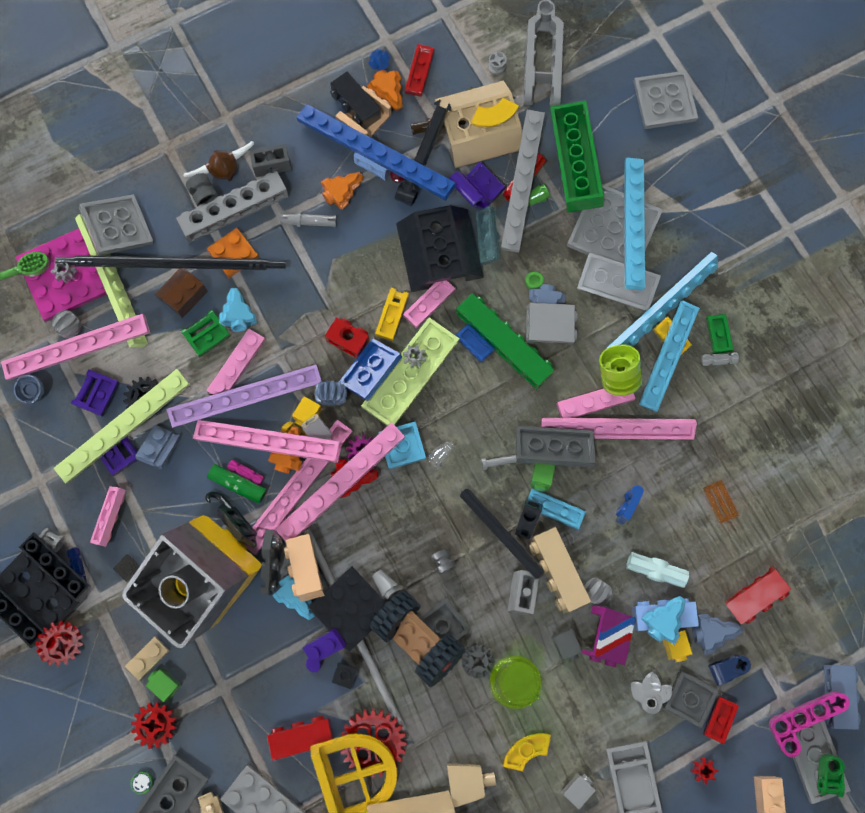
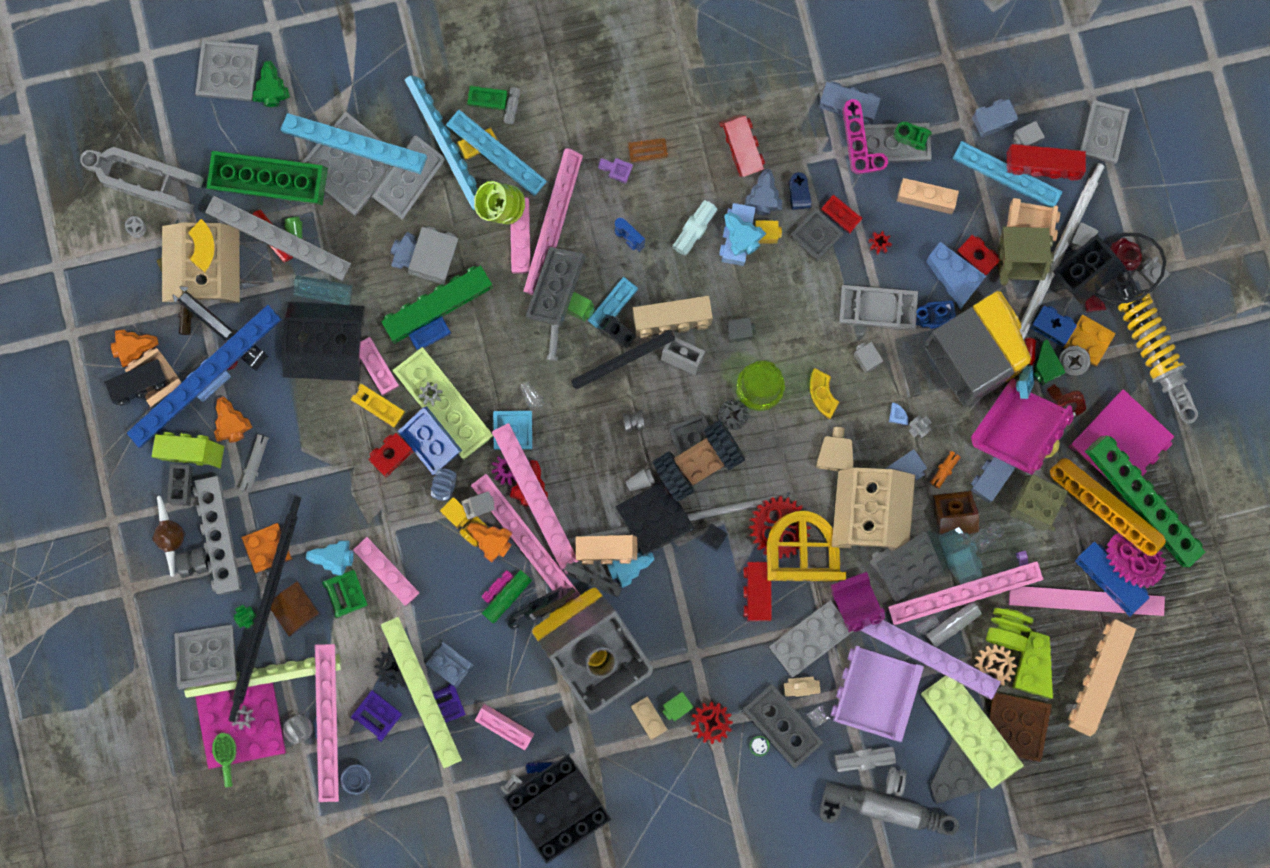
camera: 75 degrees left, 5 degrees up
red gear [35,621,83,667] -> none
lavender plate [167,365,321,428] -> none
bright pink plate [193,420,342,463] -> none
dark purple hinge [302,628,346,672] -> none
blue gear [368,48,391,71] -> none
red tile [405,44,435,97] -> none
dark purple piece [449,162,506,210] -> none
bright green tile [525,271,544,290] -> none
magenta panel [582,606,636,668] -> none
light grey piece [584,578,613,607] -> none
light grey plate [631,672,672,714] -> none
none -> lime wedge [152,432,224,469]
none -> green gear [233,605,257,629]
none -> green rock [252,61,290,107]
none -> medium lavender plate [598,158,633,184]

